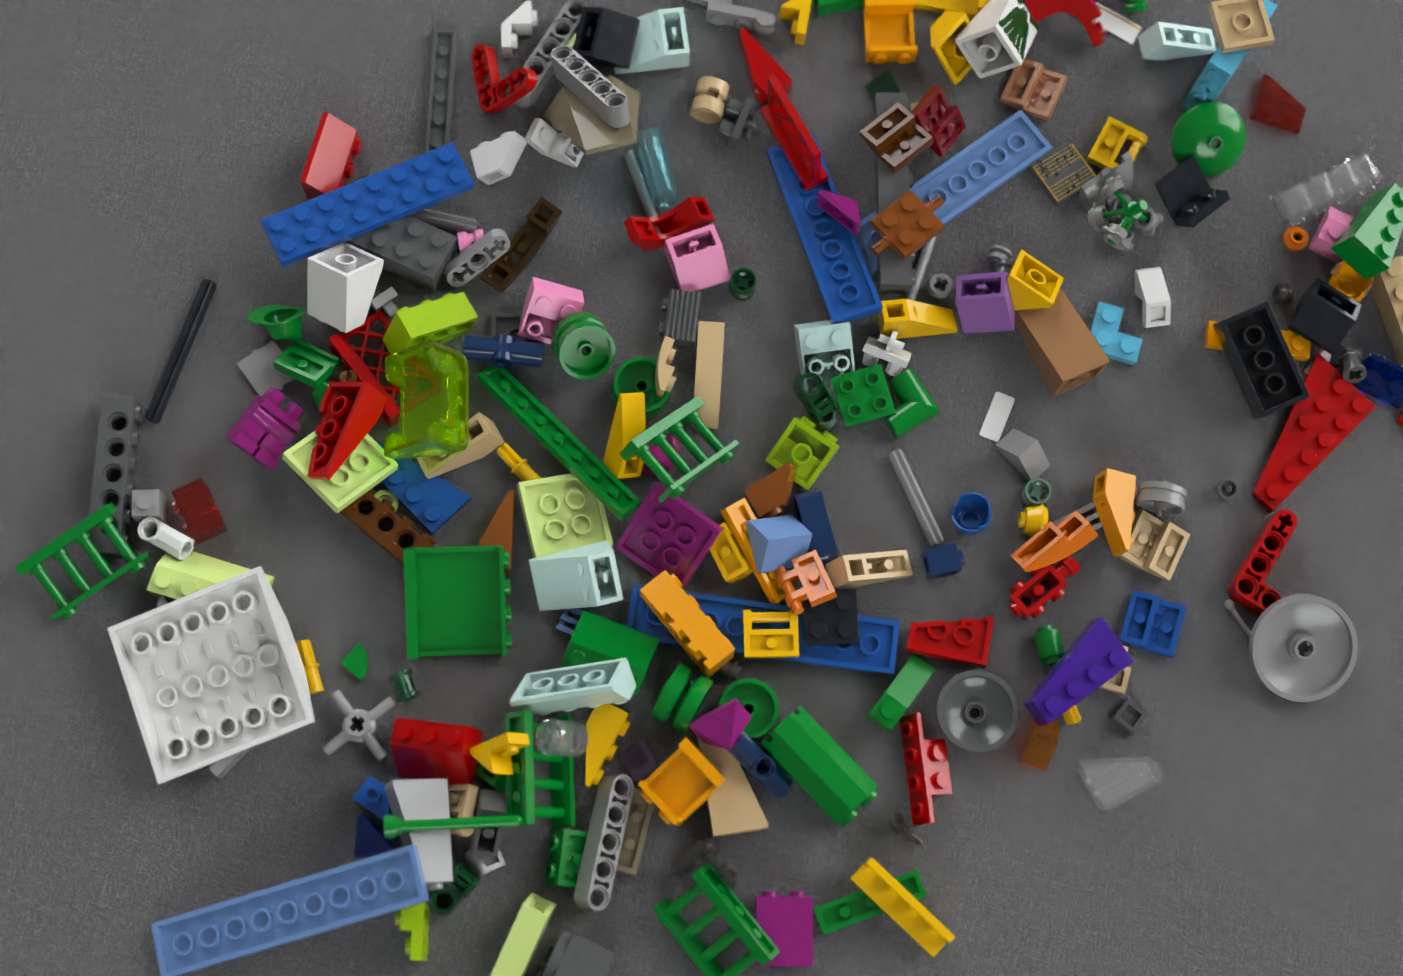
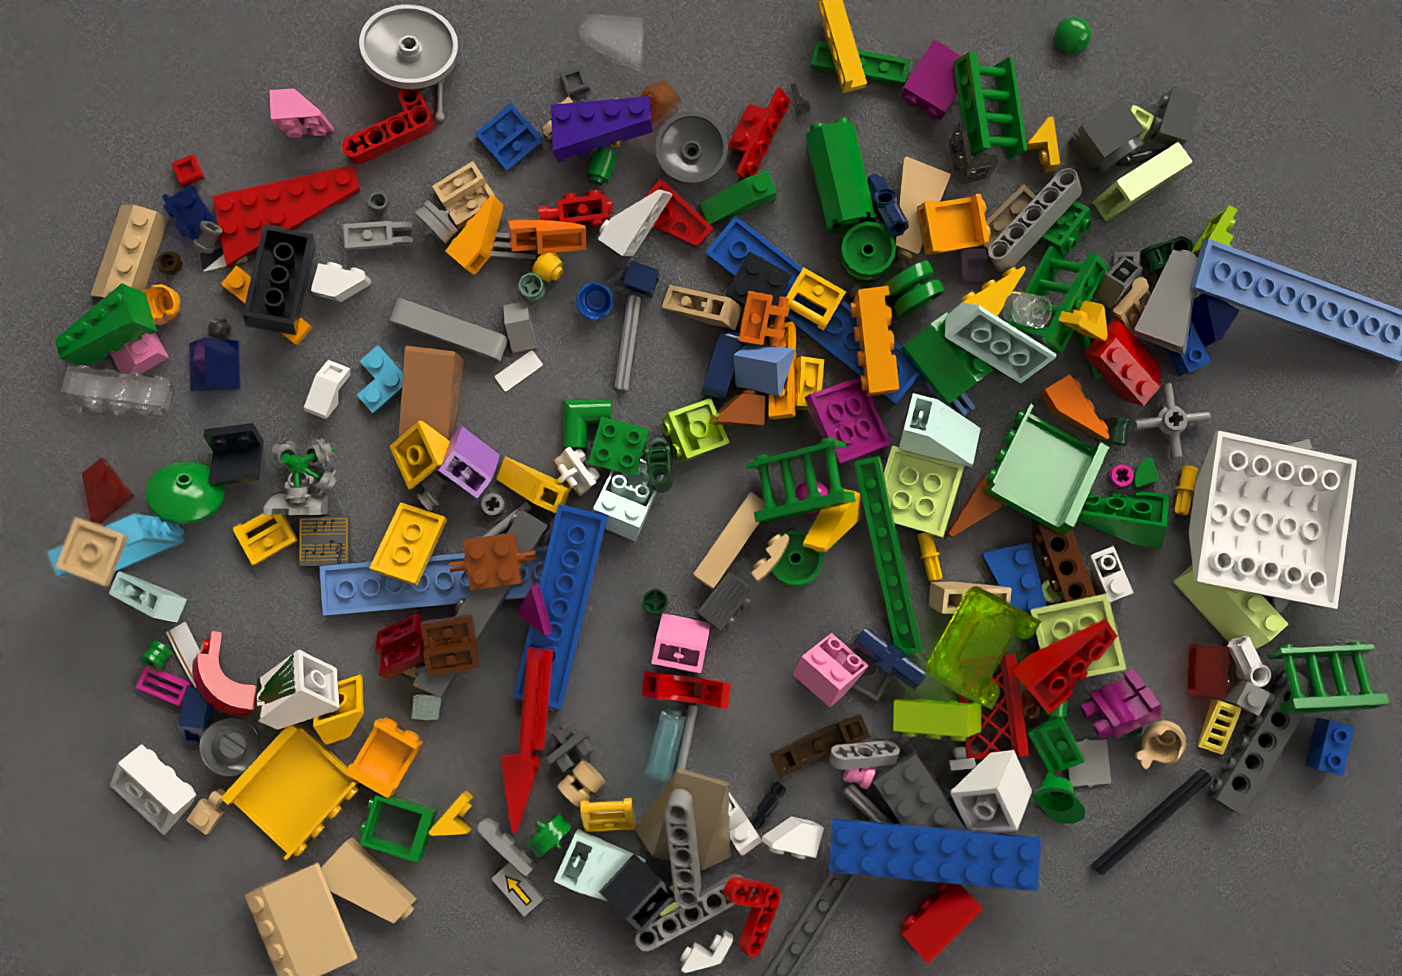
camera: 135 degrees left, 10 degrees up
green piece [384,815,523,839] -> none
green wheel [551,313,616,380] -> none
magenta slope [689,698,751,750] -> none
nougat slope [1000,59,1067,122] -> none
orange plate [1283,226,1309,251] -> none
black slope [1288,278,1362,355] -> none
none -> dark brown plate [158,252,183,275]
none -> clear blue slope [189,337,241,392]
none -> bright pink slope [270,89,334,138]
none -> white slope [311,262,372,302]
none -> light grey hinge [343,221,413,250]
none -> yellow plate [370,502,447,586]
none -> light grey beam [389,298,509,361]
none -> green wheel [525,812,572,859]
none -> yellow plate [581,798,635,832]
none -> white slope [598,190,672,256]
none -> black axle [750,782,786,828]
none -> yellow slope [1027,117,1060,172]
none -> orange slope [1039,374,1110,441]
none -> green wedge [1077,491,1169,549]
none -> white slope [1089,546,1133,602]
none -> dark pink bush [1108,464,1134,487]
none -> tan hat [1135,721,1186,769]
none -> light yellow slope [1197,699,1241,755]
none -> blue brick [1305,717,1354,776]

